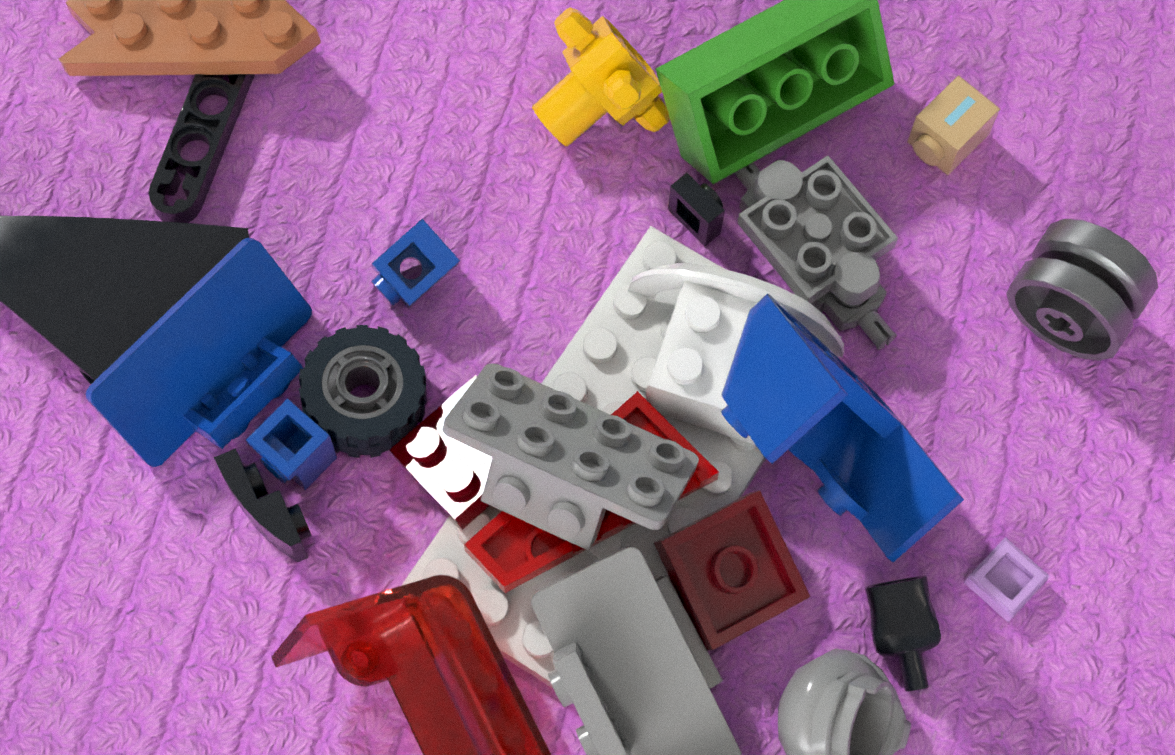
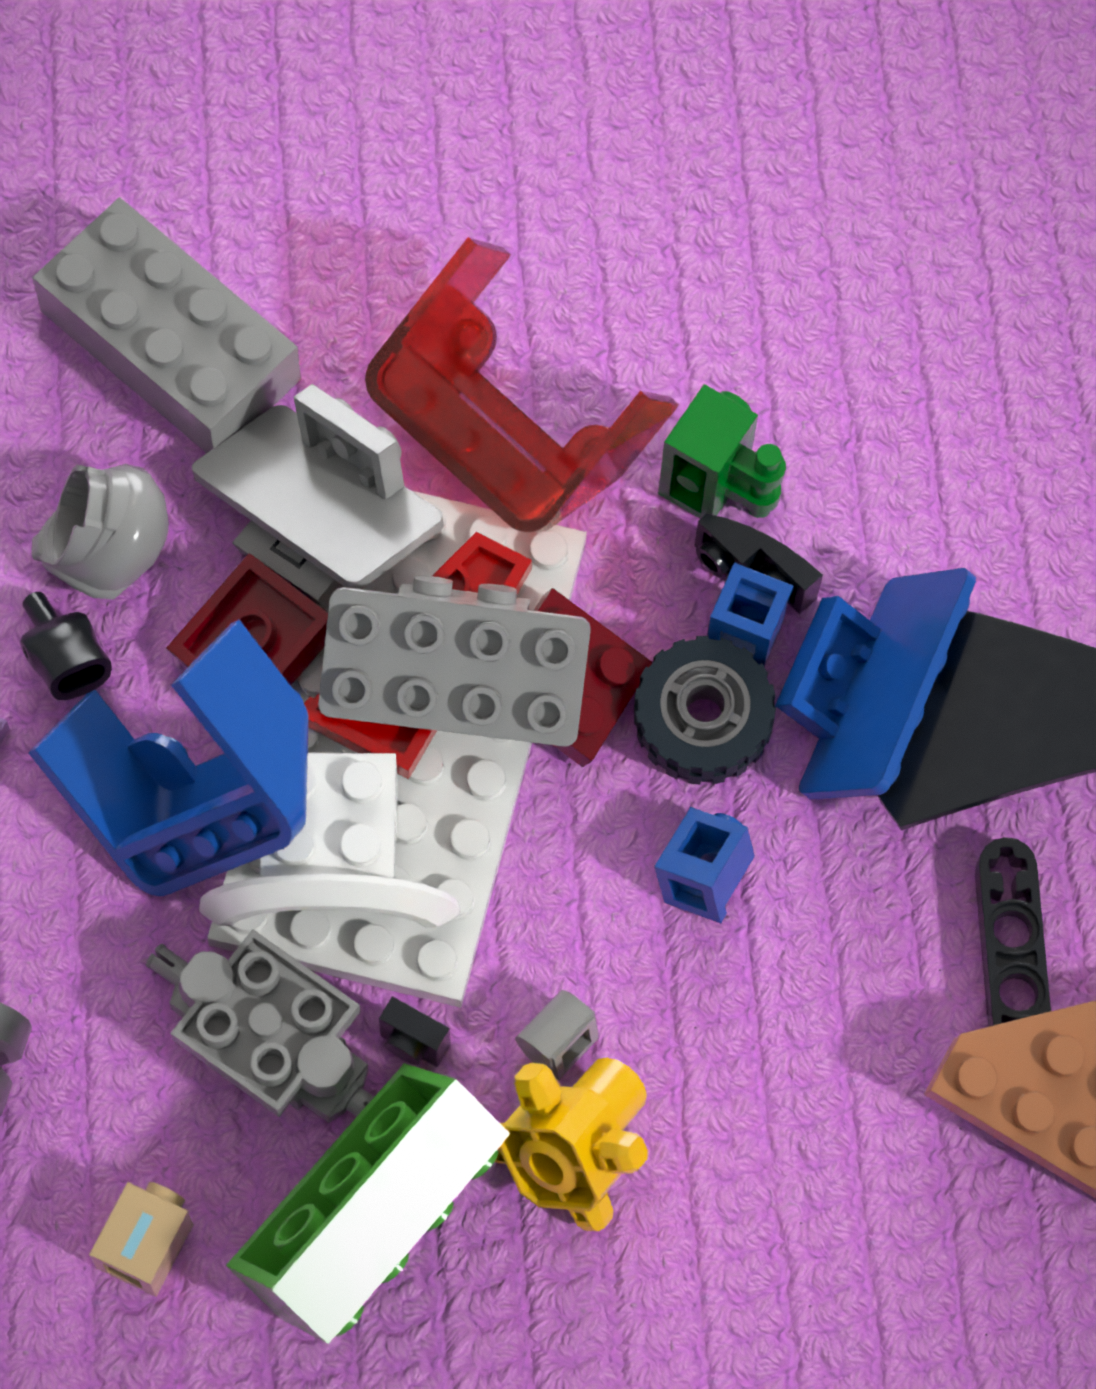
camera: 160 degrees right, 0 degrees up
none -> light grey brick [515,990,599,1080]
none -> green brick [658,384,786,519]

